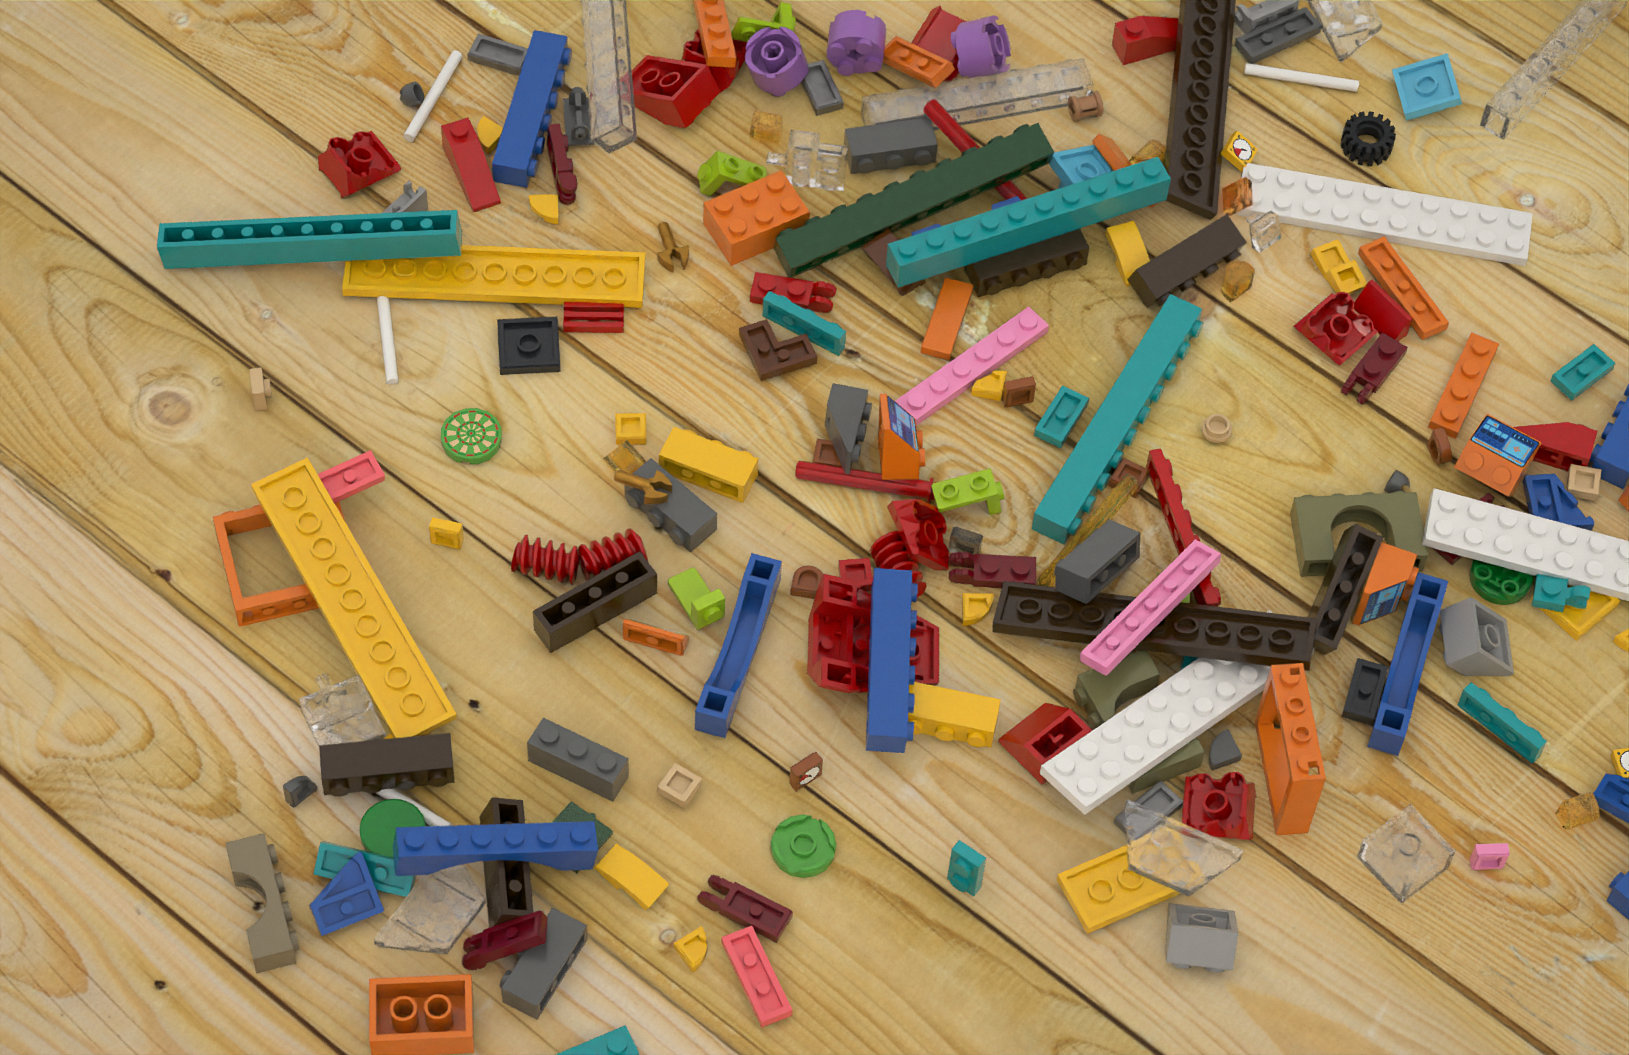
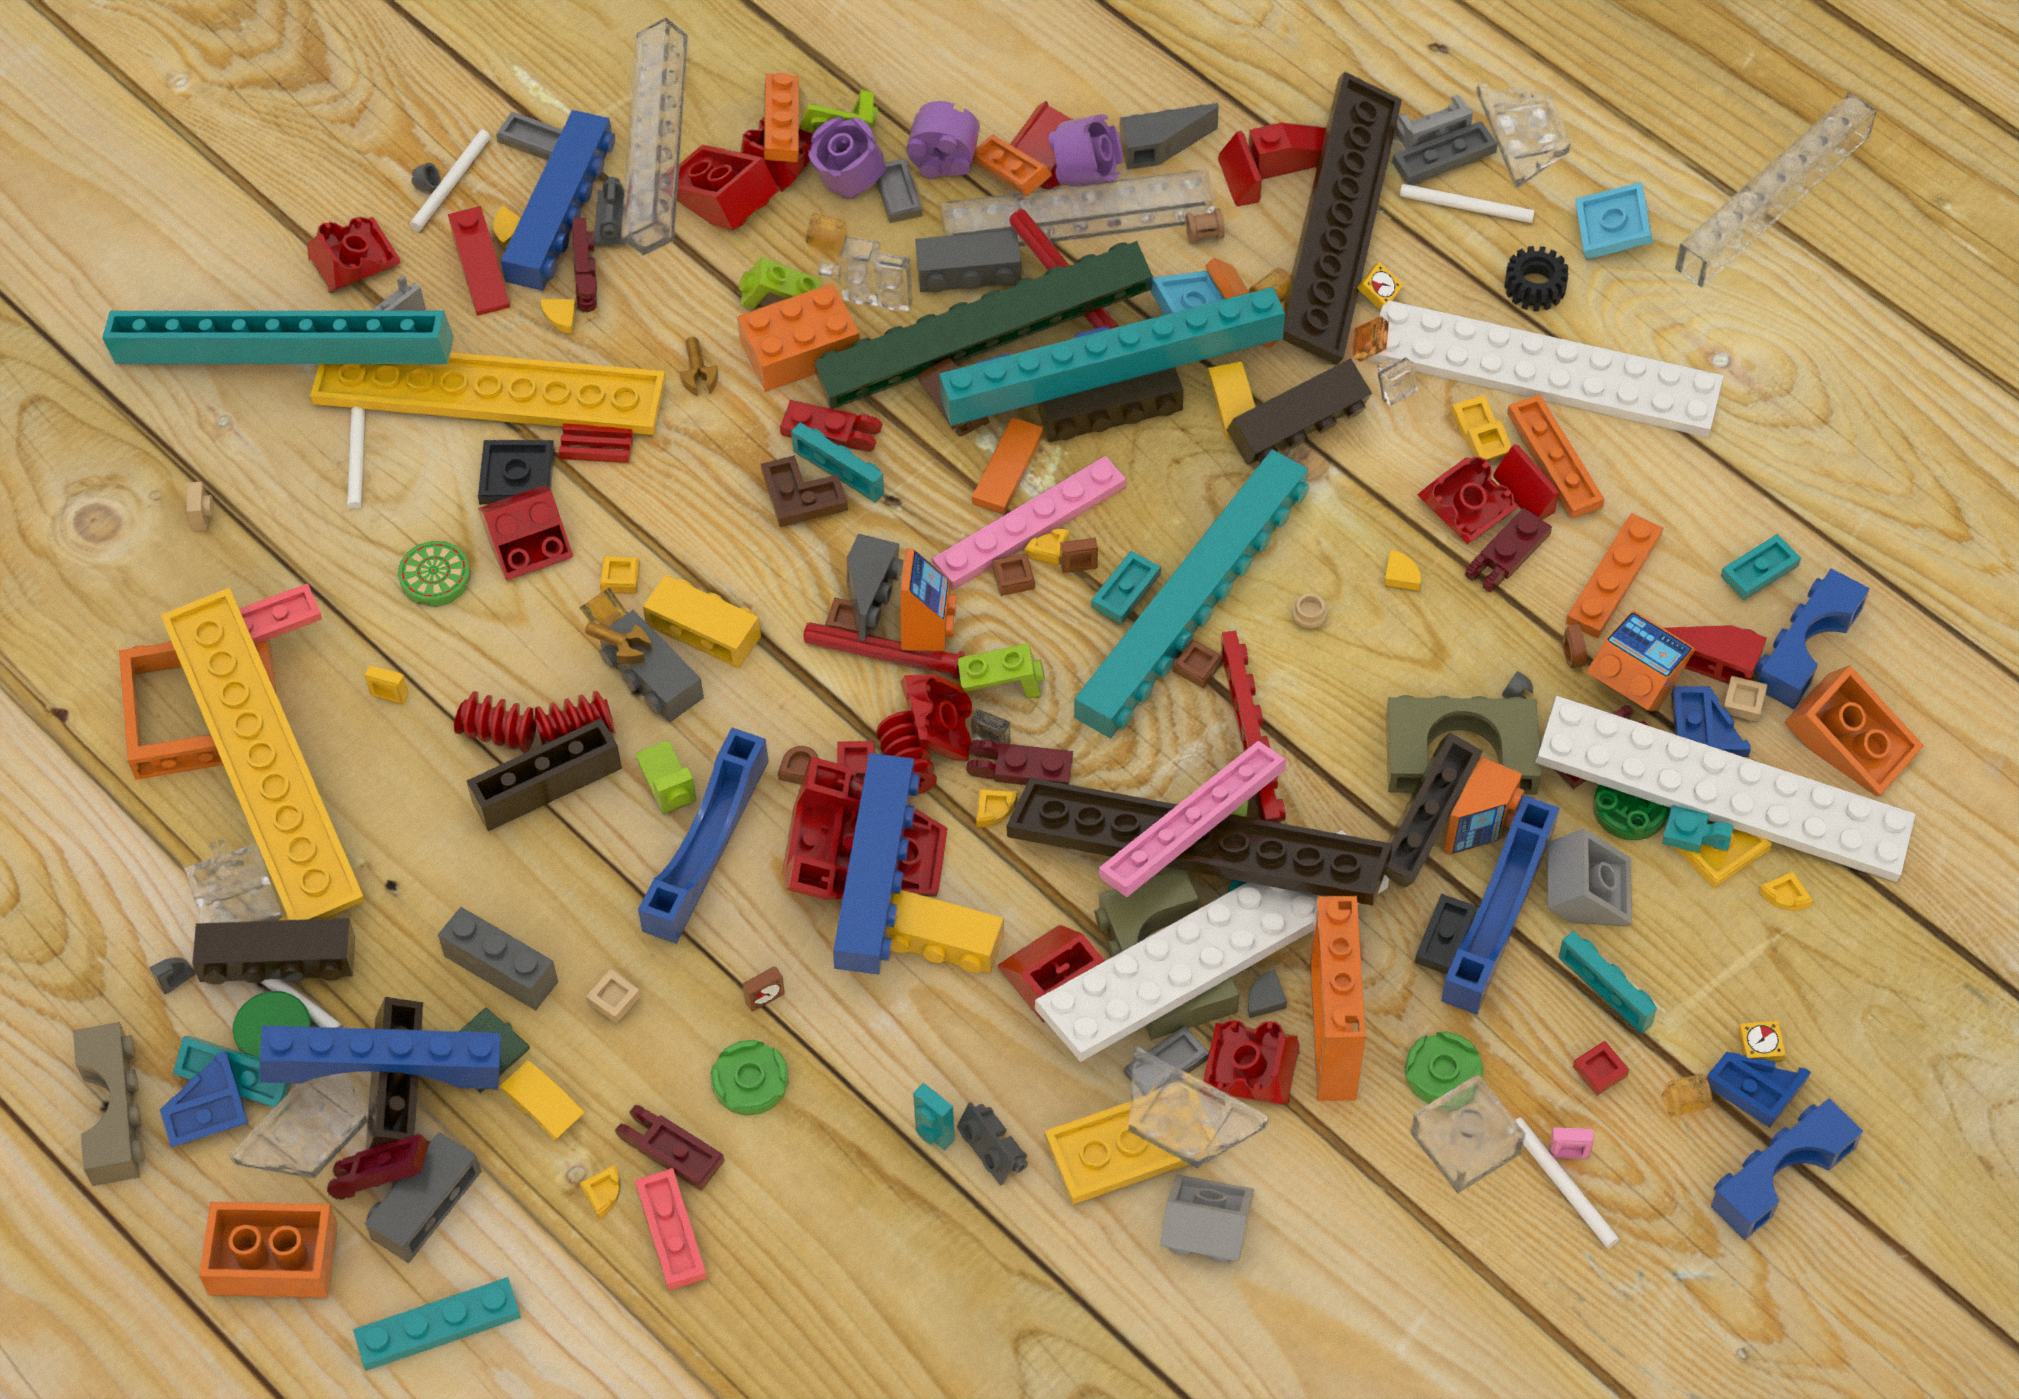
camera: 10 degrees right, 0 degrees up
orange slope [623,619,689,656] -> none
clear yellow axle [1037,474,1139,587] -> none
dark grey brick [1054,519,1141,604] -> none
clear yellow brick [1221,260,1255,302] -> none
none -> red slope [478,485,574,581]
none -> dark grey hinge [956,1102,1028,1186]
none -> dark orange tile [992,553,1035,596]
none -> dark grey slope [1119,103,1219,170]
none -> red slope [1218,130,1262,206]
none -> yellow tile [1384,549,1421,591]
none -> bright green tile [1405,1032,1484,1107]
none -> white bar [1509,1118,1619,1249]
none -> red plate [1573,1041,1629,1096]

